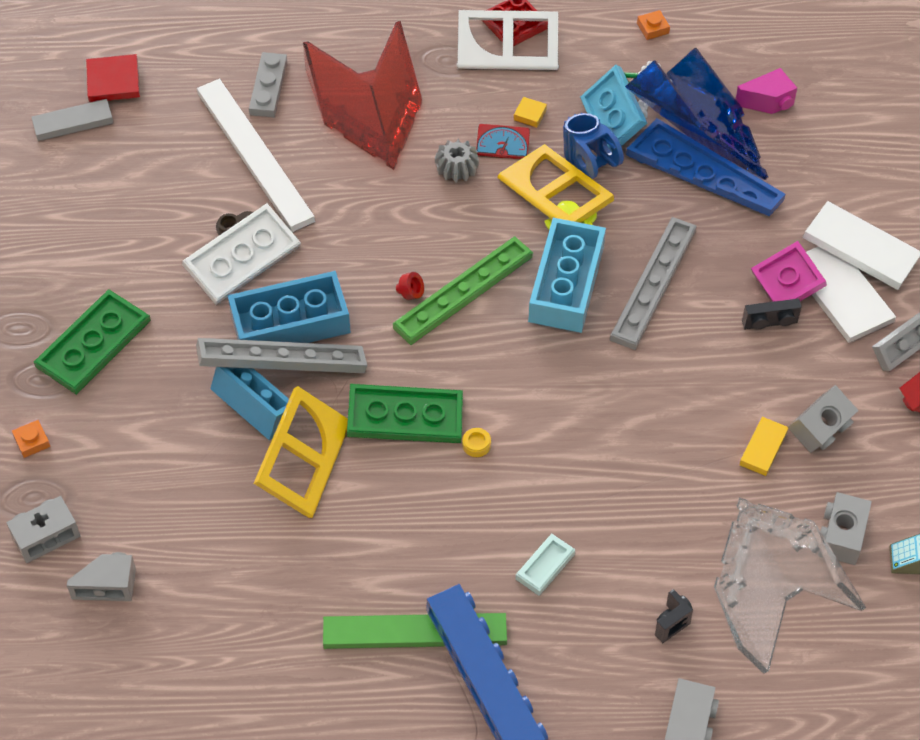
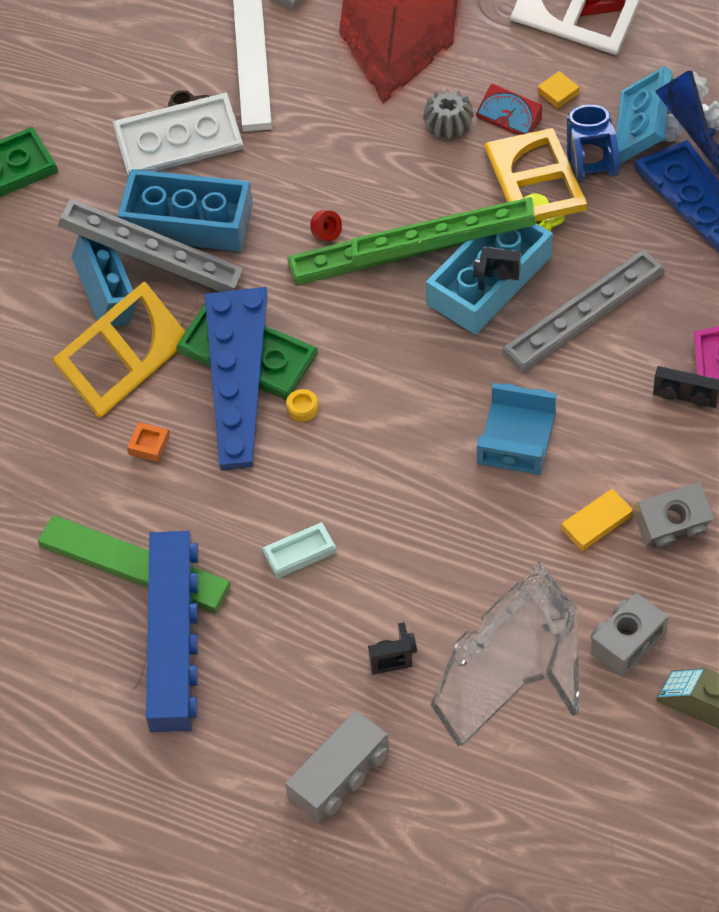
camera: 30 degrees right, 0 degrees up
none -> orange plate [127,422,170,462]
none -> blue wing [205,287,268,470]
none -> bright green tile [351,197,536,267]
none -> black bracket [473,247,521,291]
none -> dark azure panel [477,383,557,475]

